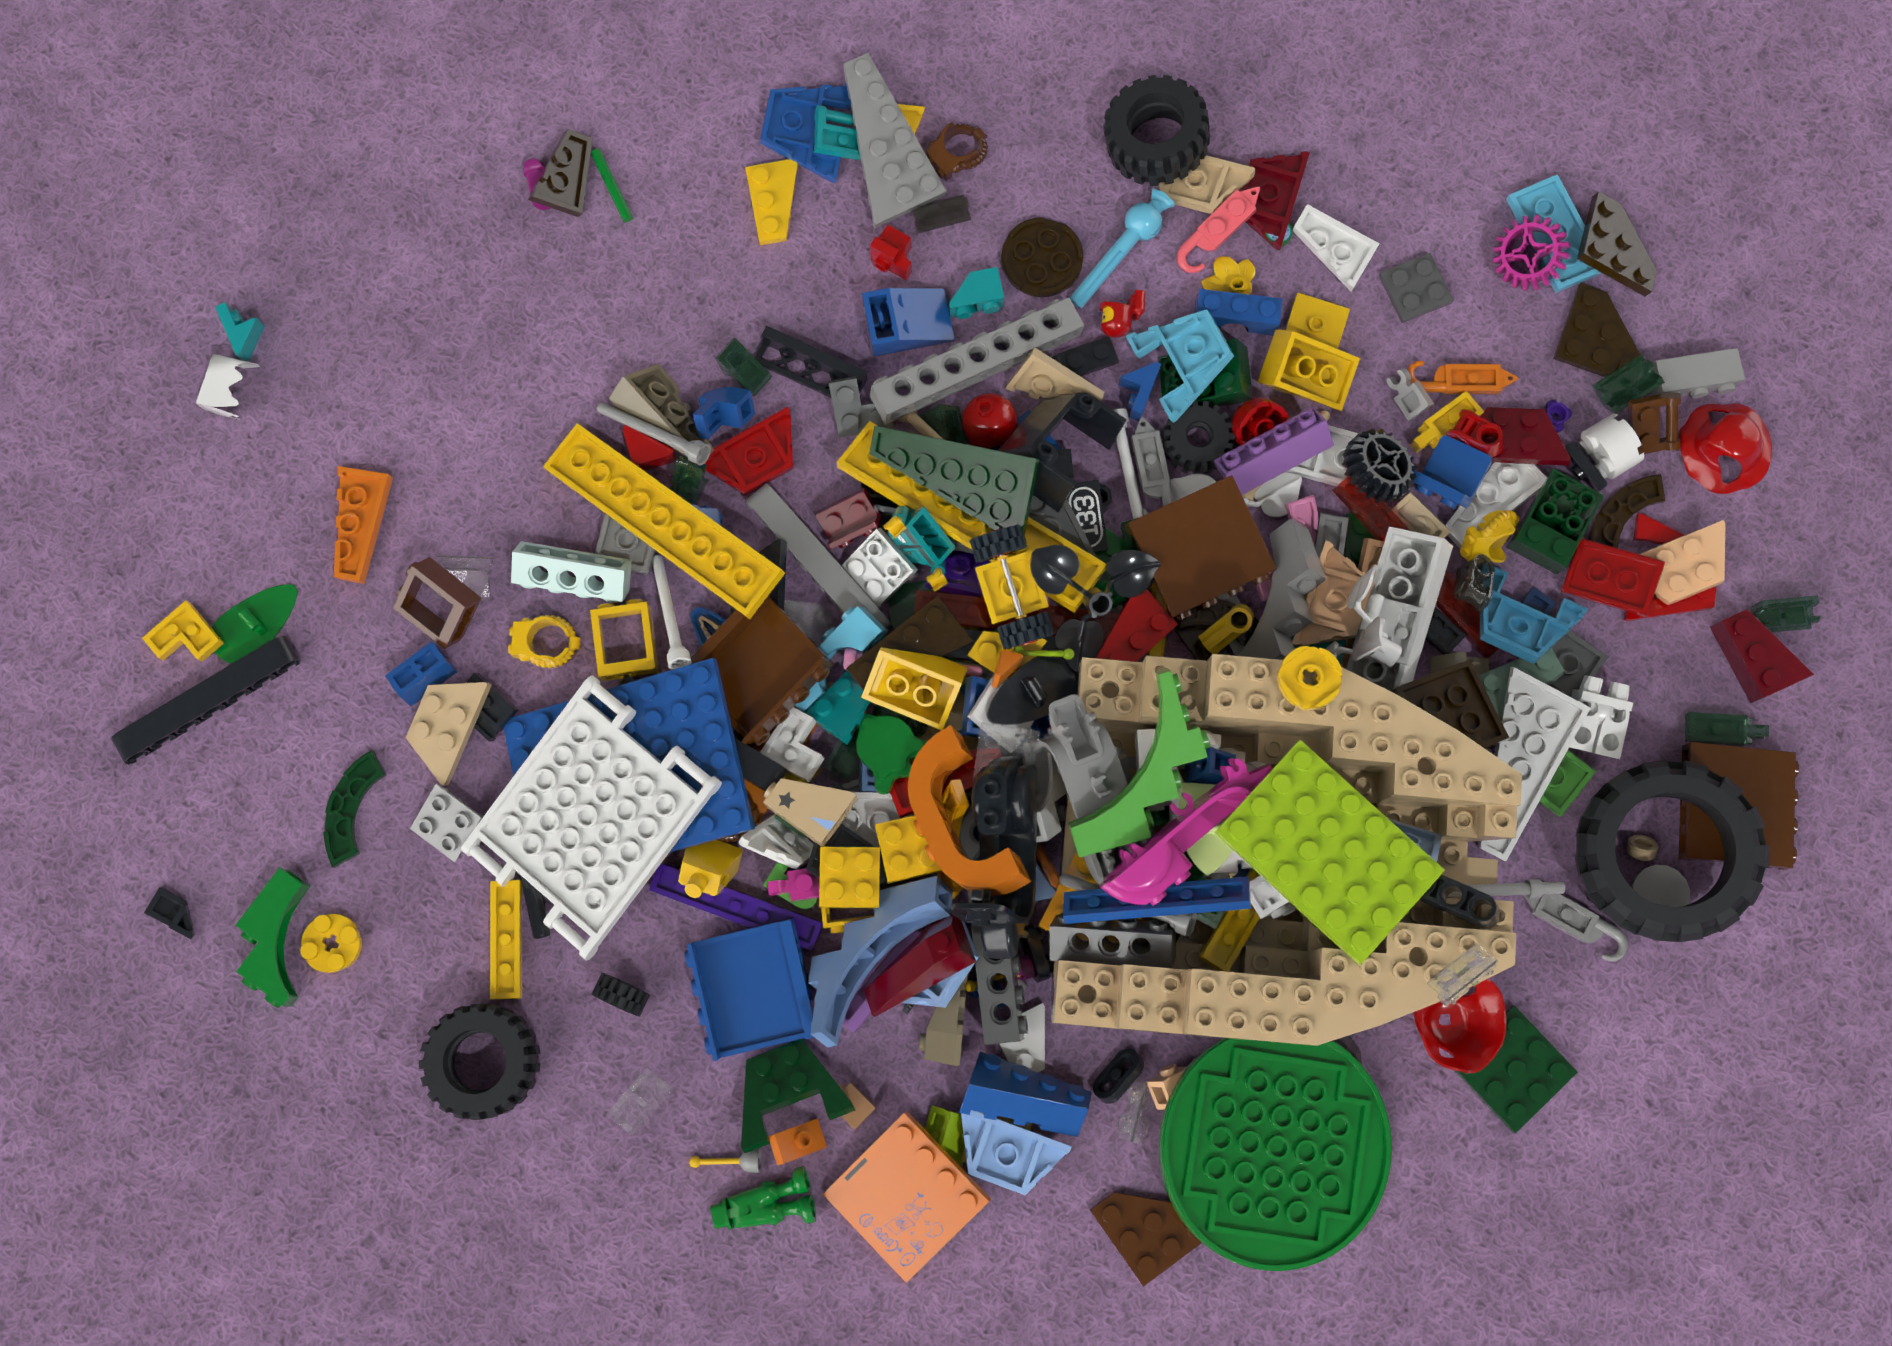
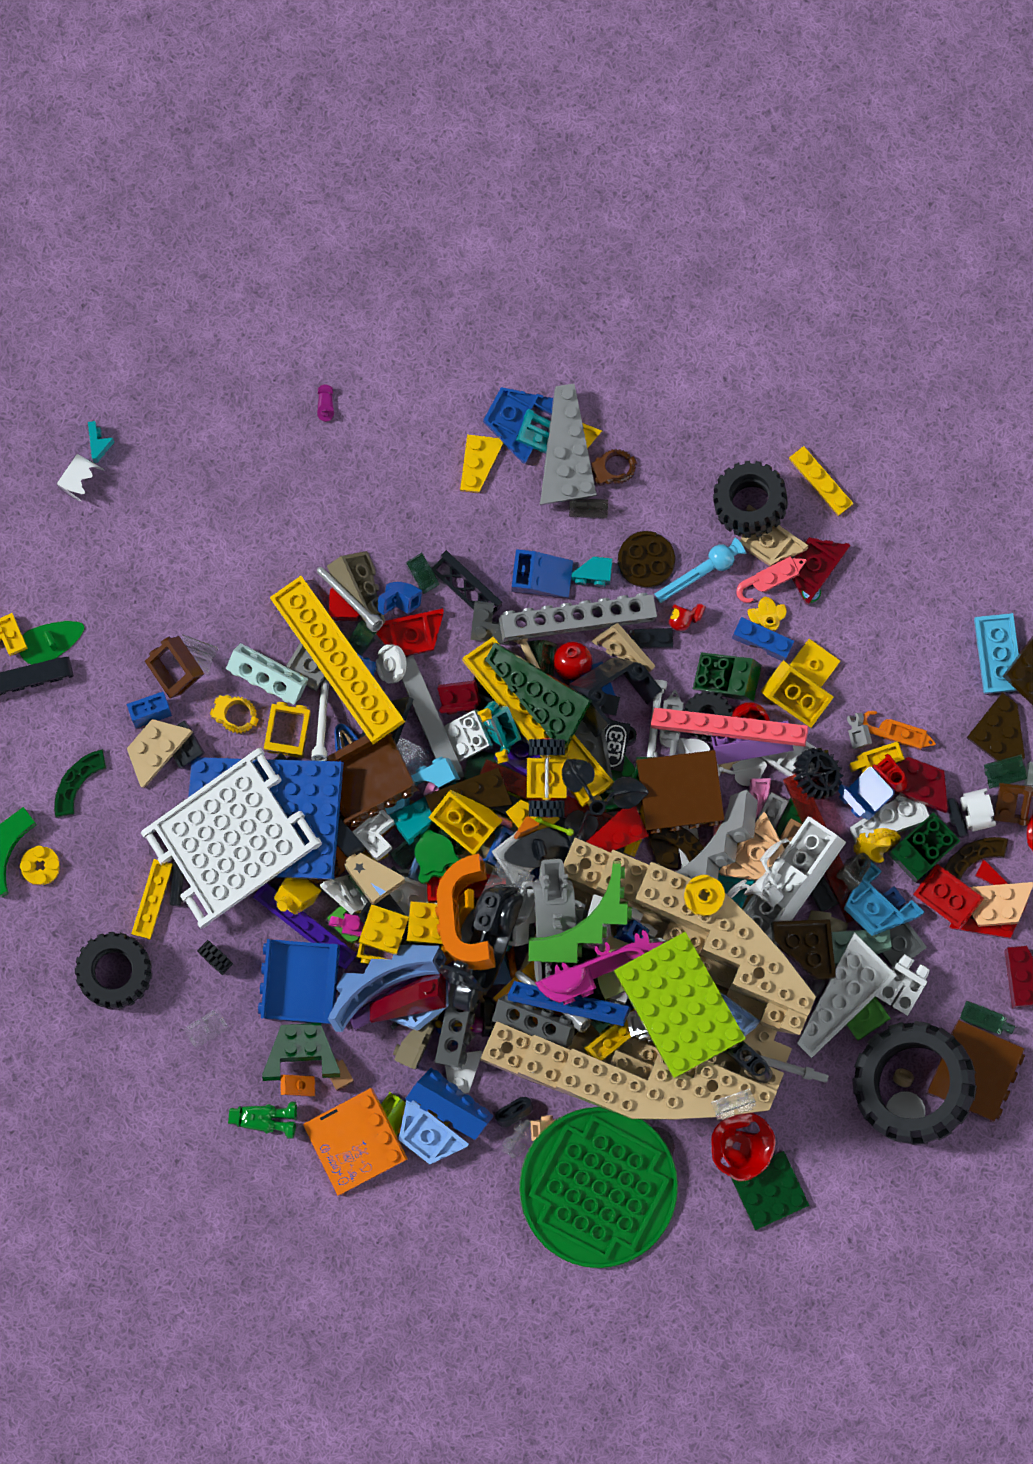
camera: 15 degrees right, 0 degrees up
orange wing [334,466,393,584] -> none
light grey hinge [410,783,483,862] -> none
wing [528,129,593,217] -> none
green bar [591,148,634,223] -> none
hinge [689,1148,762,1173] -> none
red brick [870,225,912,281] -> none
reddish brown plate [1090,1192,1201,1287] -> none
blue slope [1118,362,1161,421] -> none
medium azure wing [1126,309,1234,423] -> none
yellow piece [1198,604,1254,654] -> none
white wing [1292,204,1380,292] -> none
dark grey plate [1379,253,1454,323] -> none
tan plate [1381,492,1451,538] -> none
dark pink gear [1493,215,1570,291] -> none
light grey plate [1523,894,1629,961] -> none
dark purple plate [1545,400,1572,432] -> none
none -> white tile [376,645,406,684]
none -> coral plate [651,708,809,747]
none -> yellow plate [789,446,853,516]

